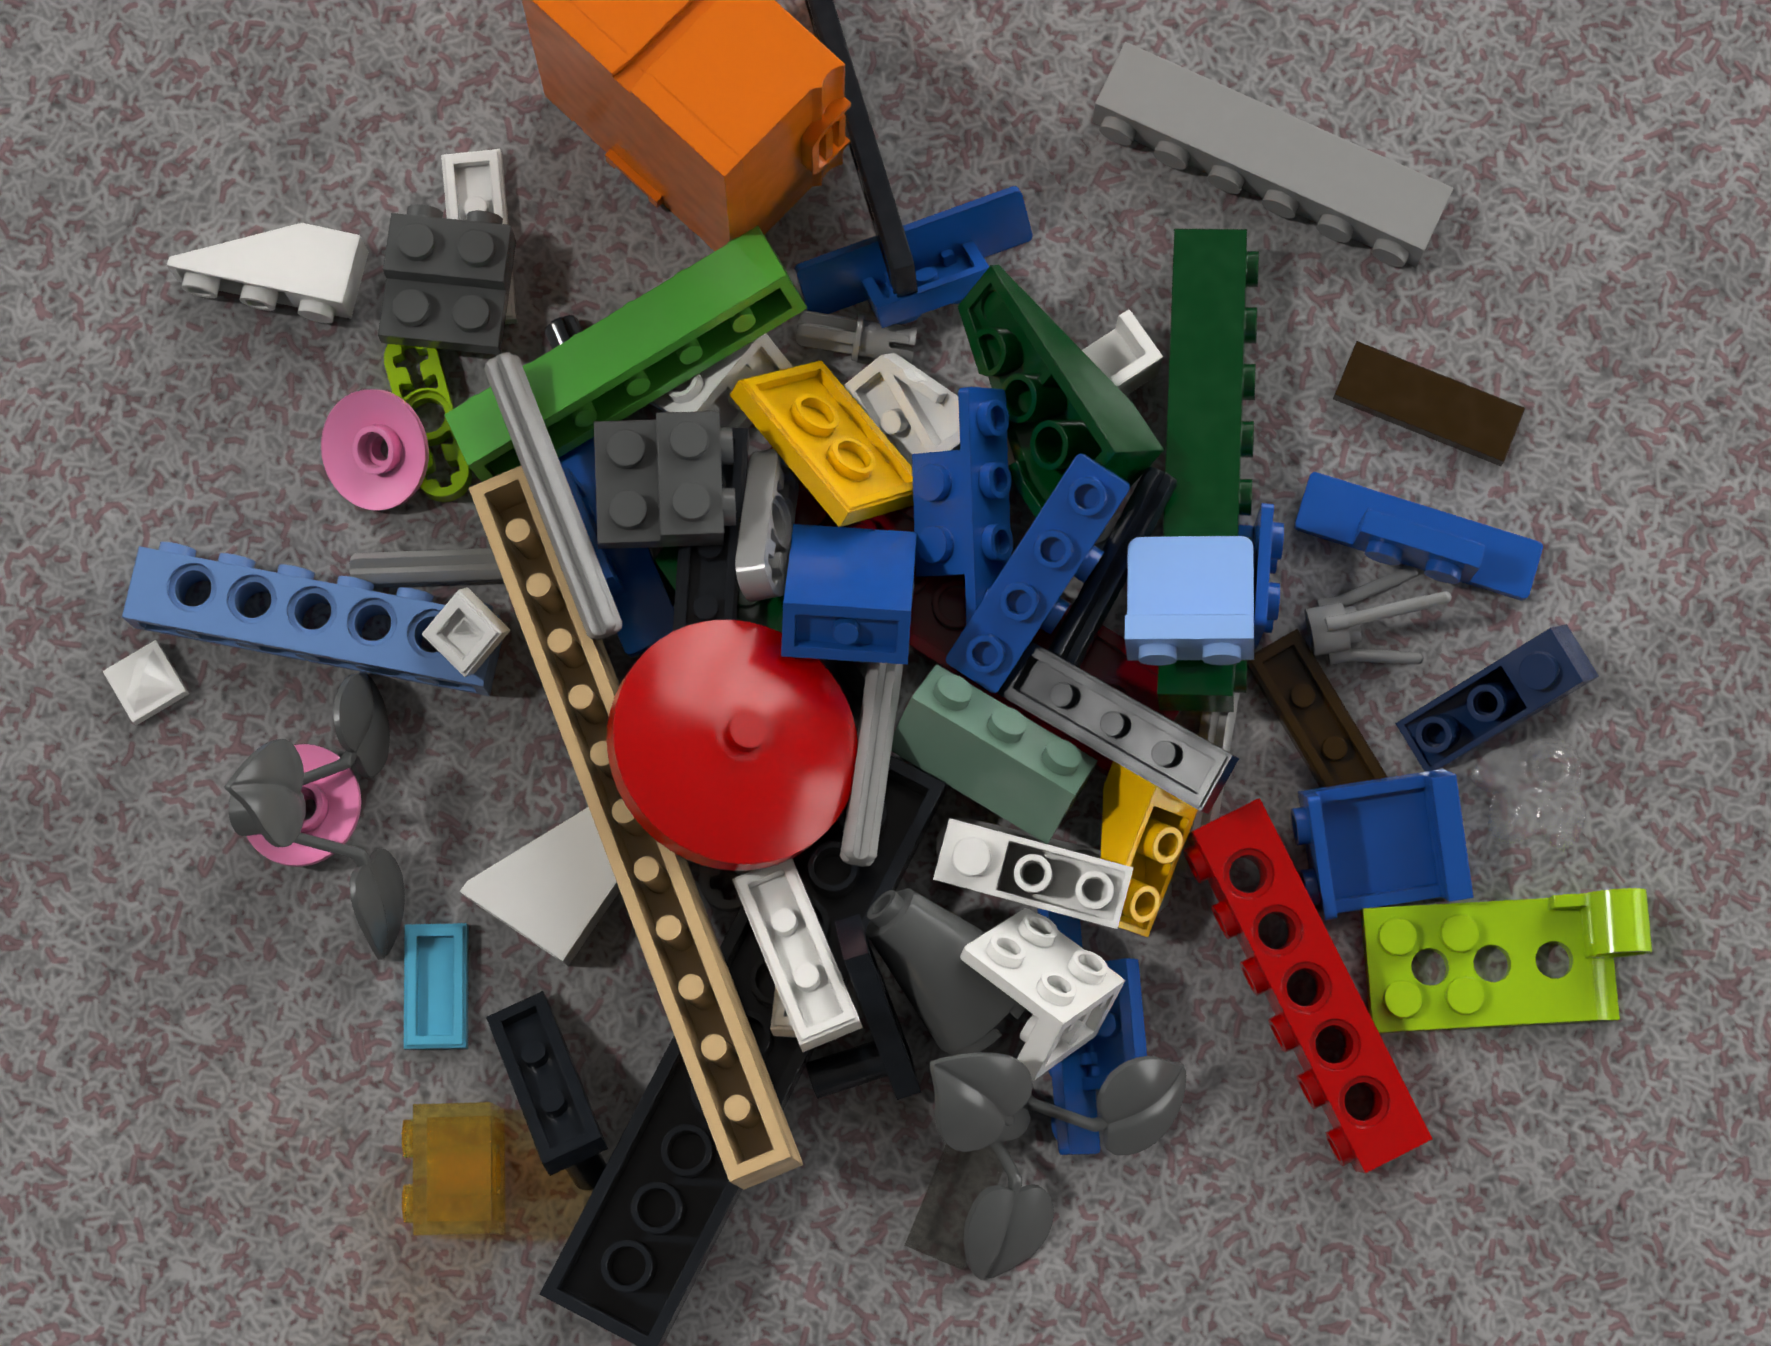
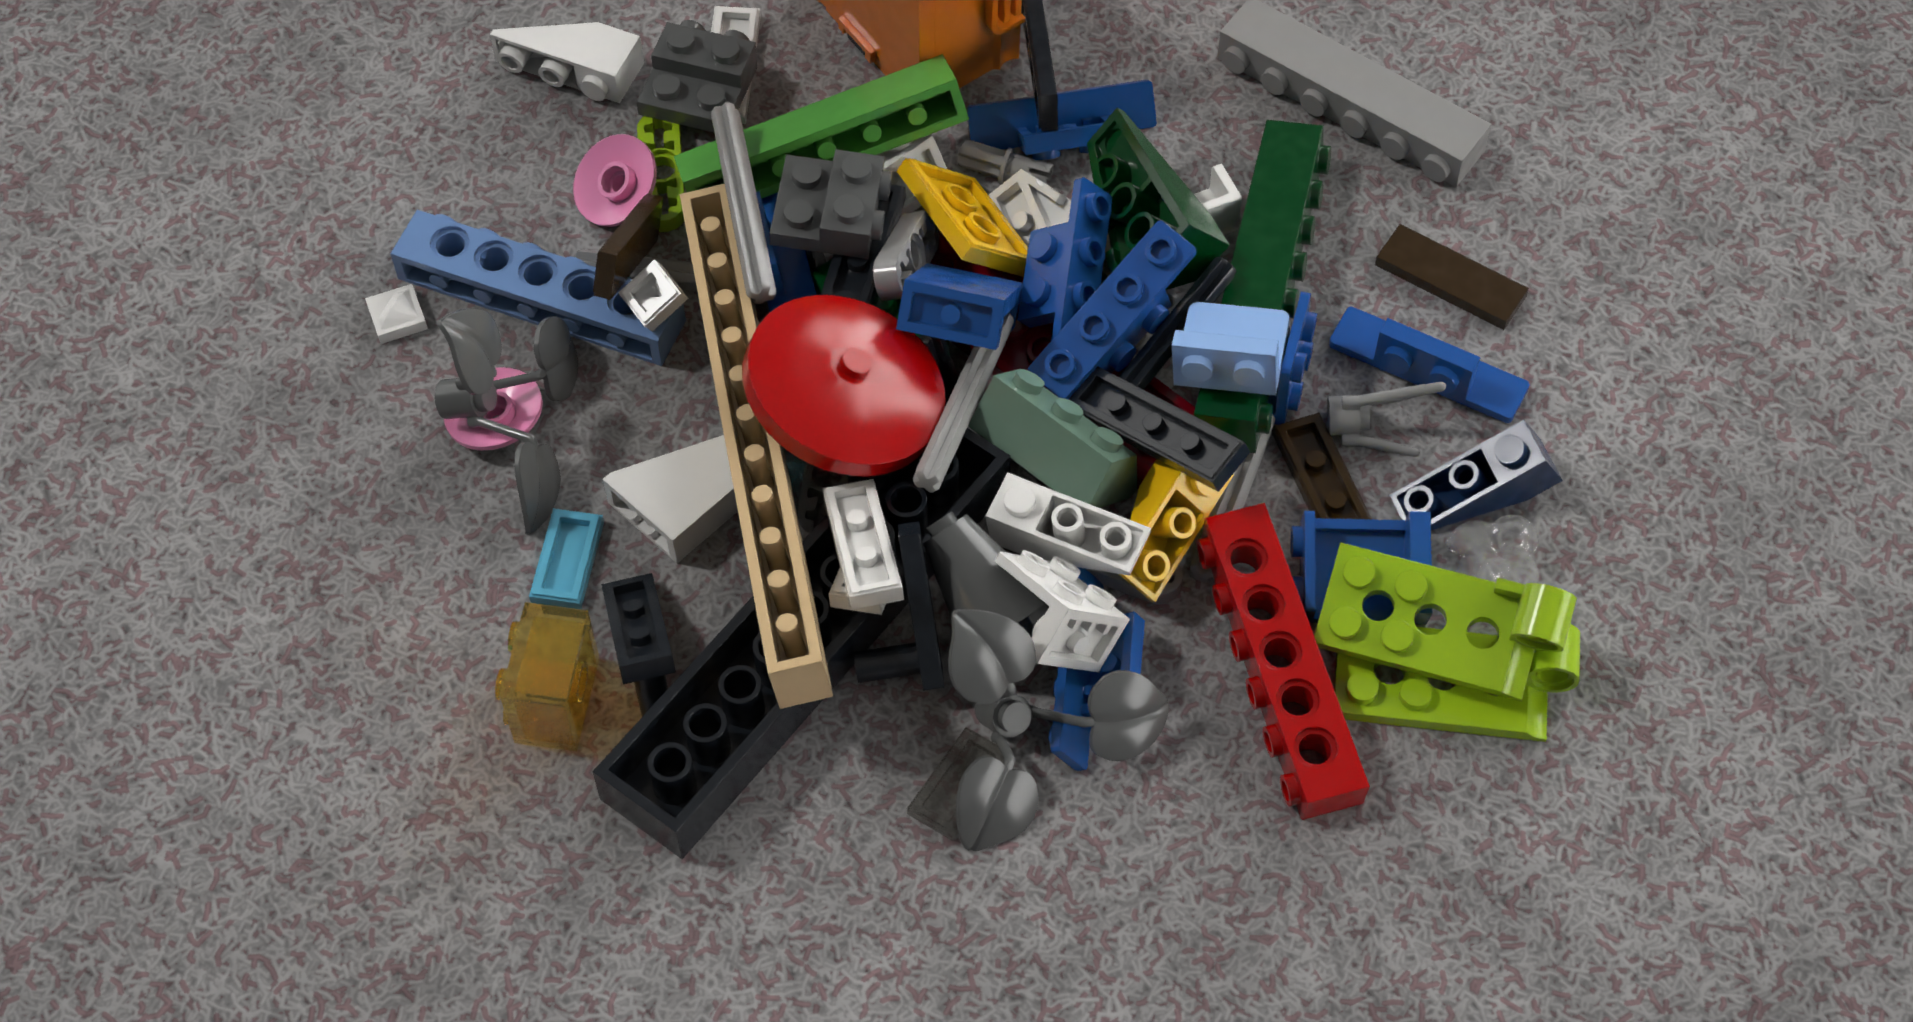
camera: 10 degrees right, 20 degrees down
none -> dark brown tile [593,193,664,300]
none -> lime hinge [1314,542,1577,702]

